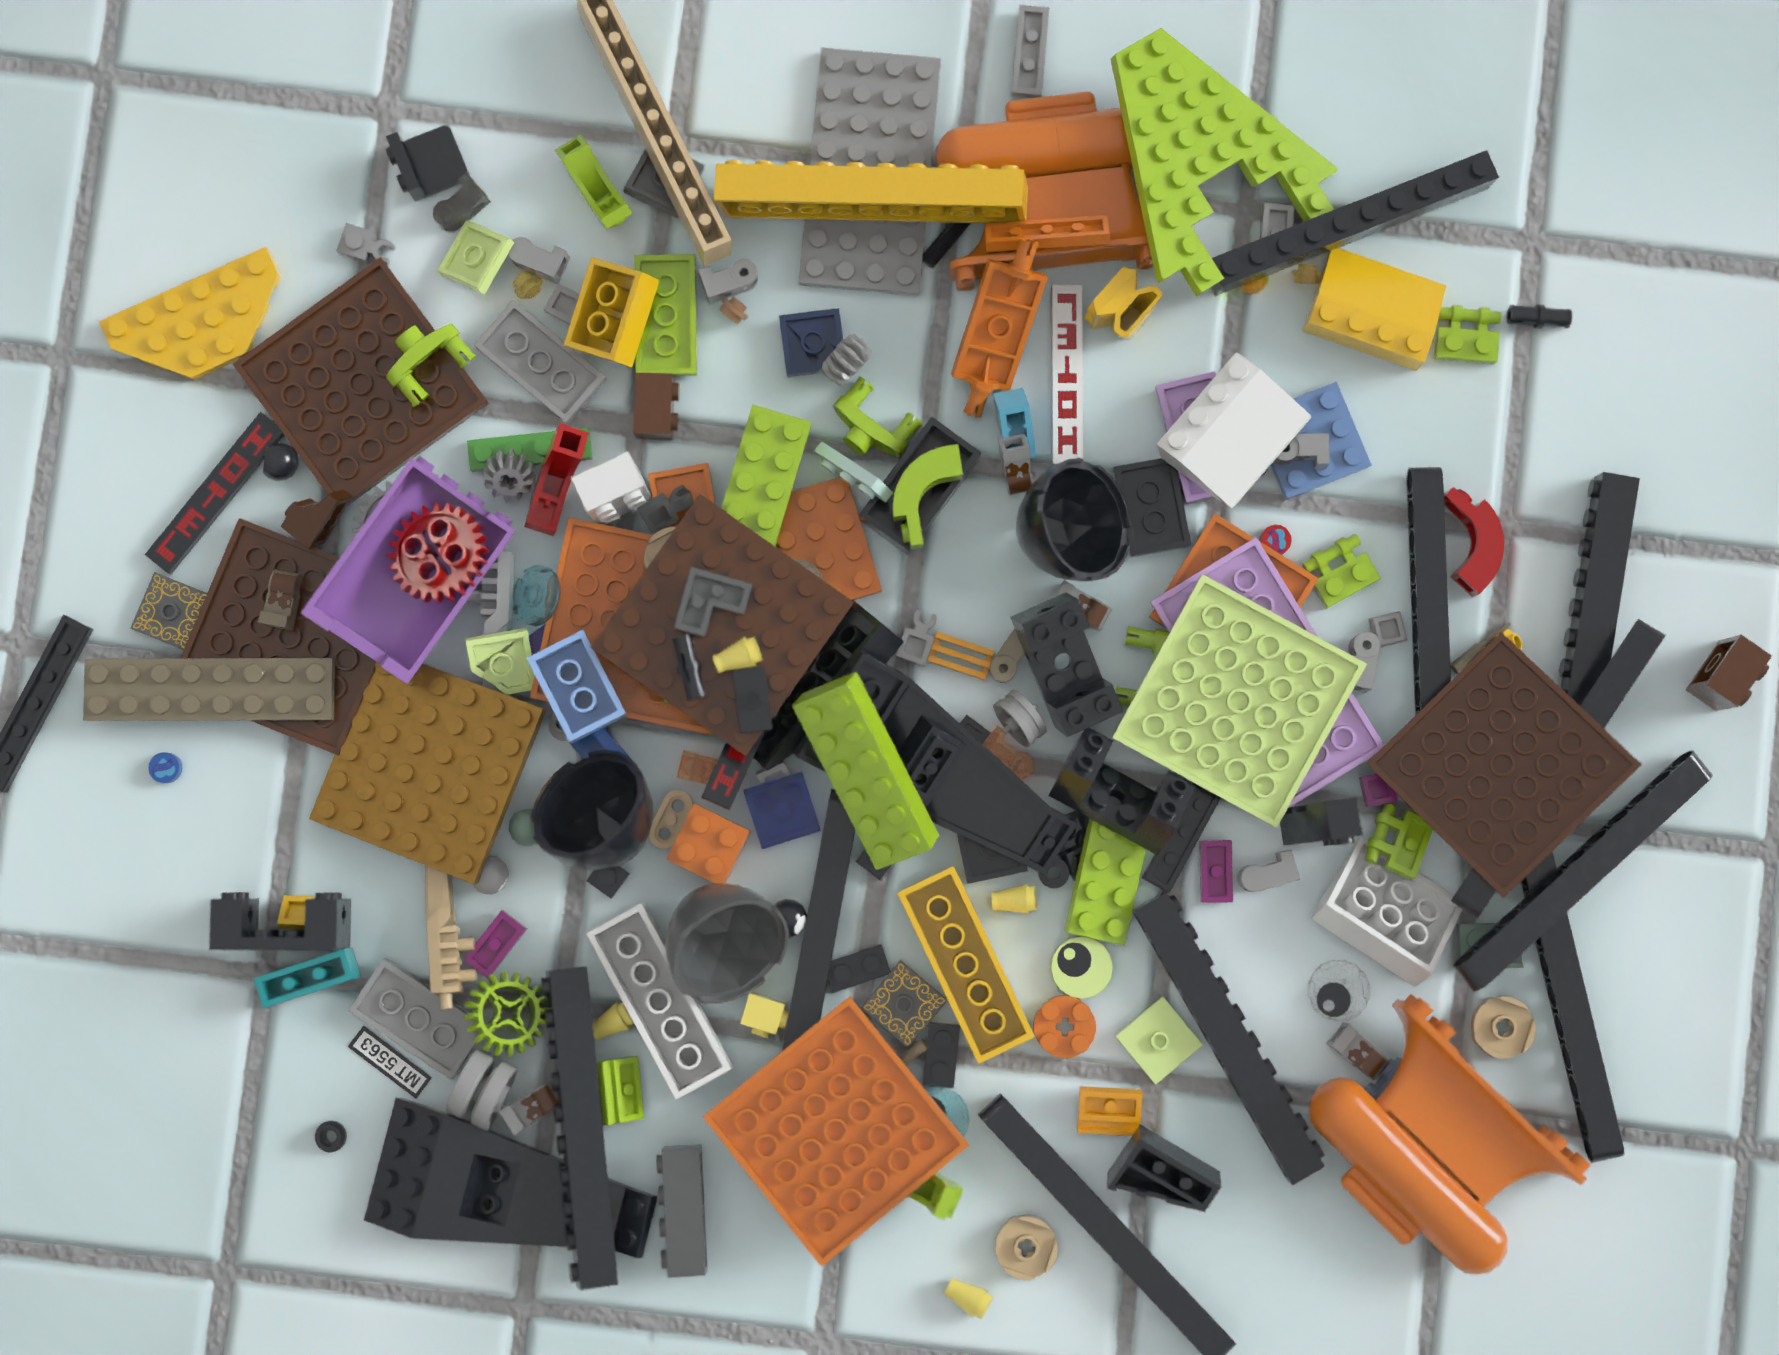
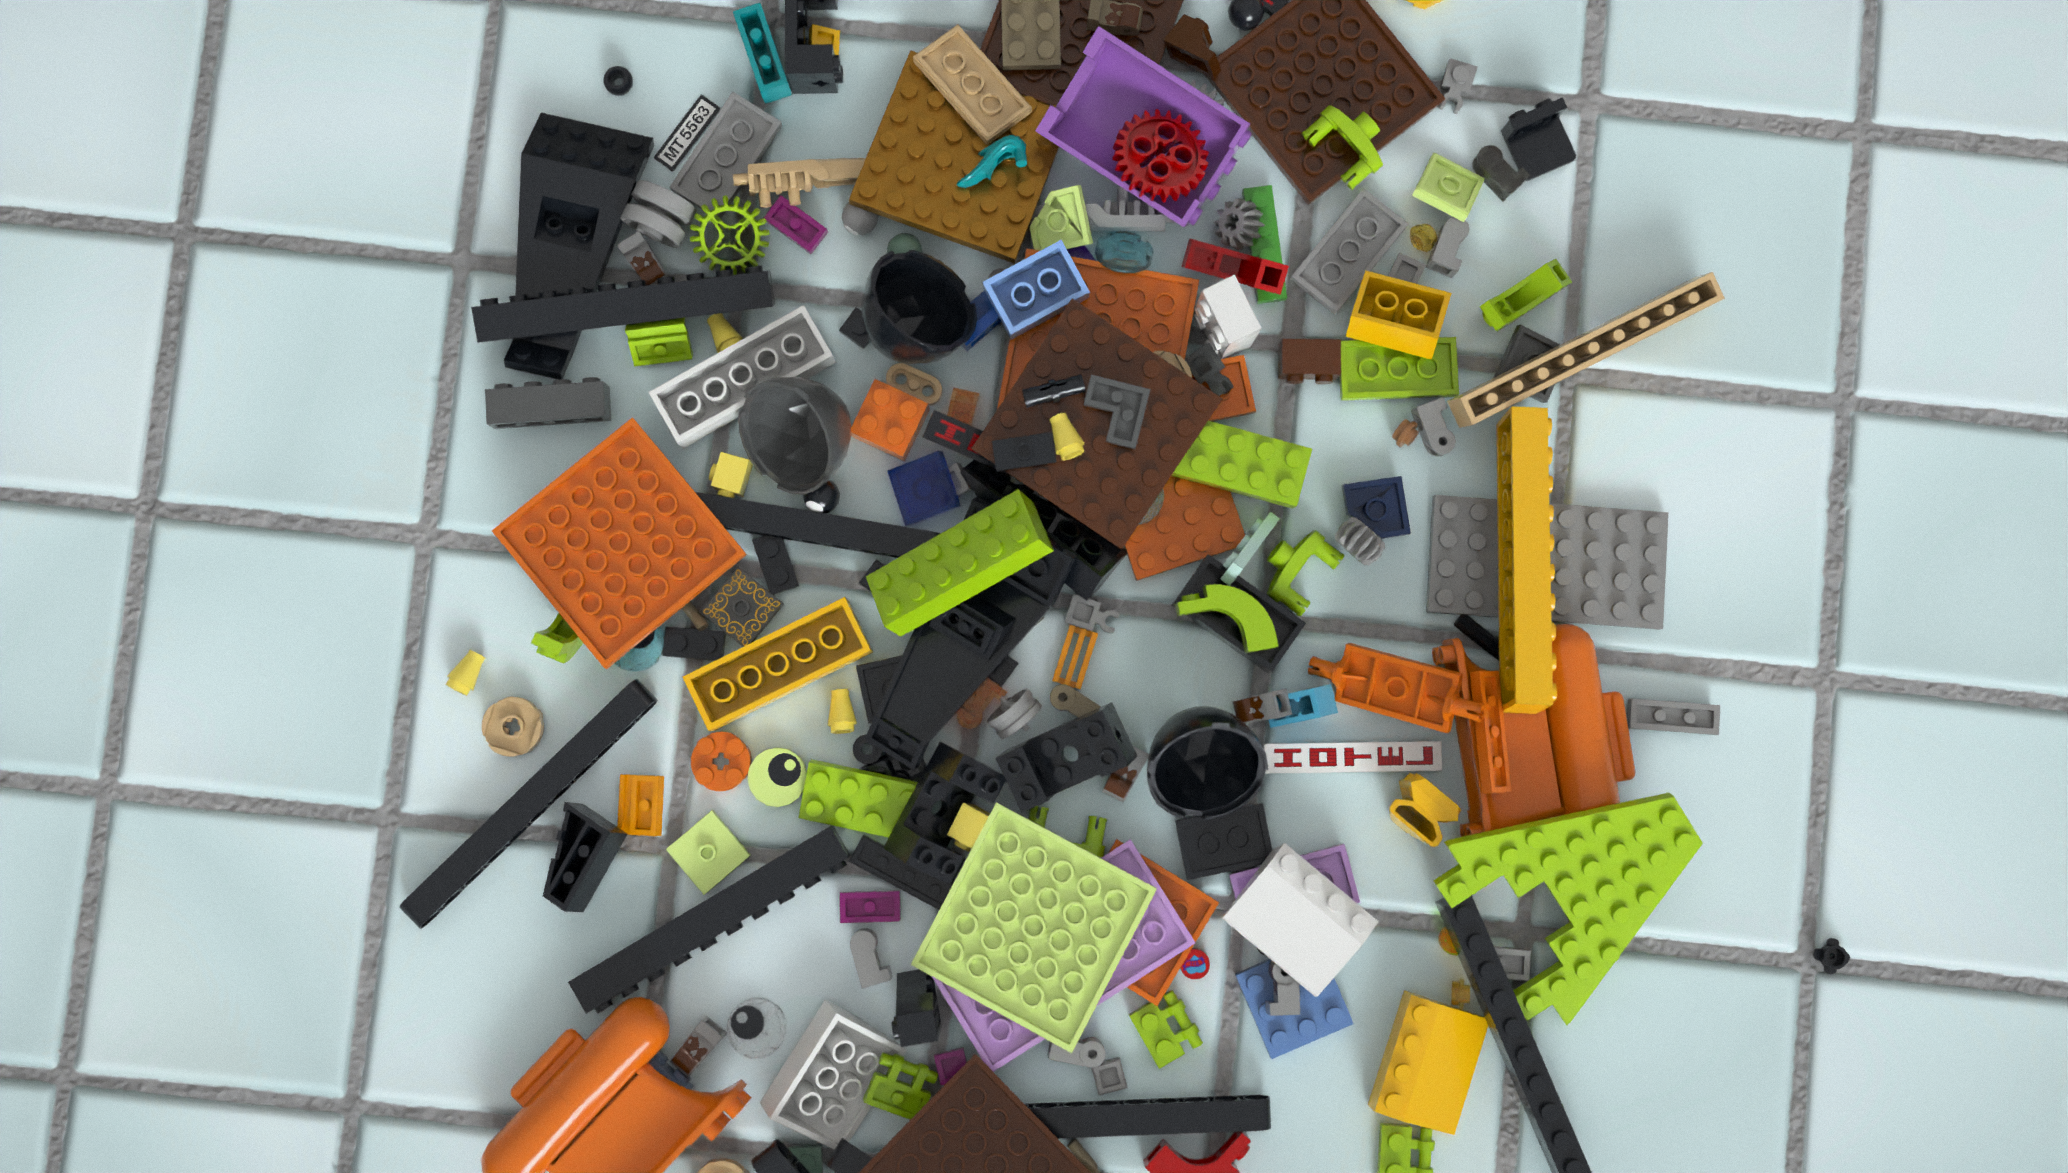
camera: 85 degrees right, 0 degrees up
none -> tan tile [913,24,1032,145]
none -> light yellow brick [947,802,990,852]
none -> teal piece [956,135,1027,188]

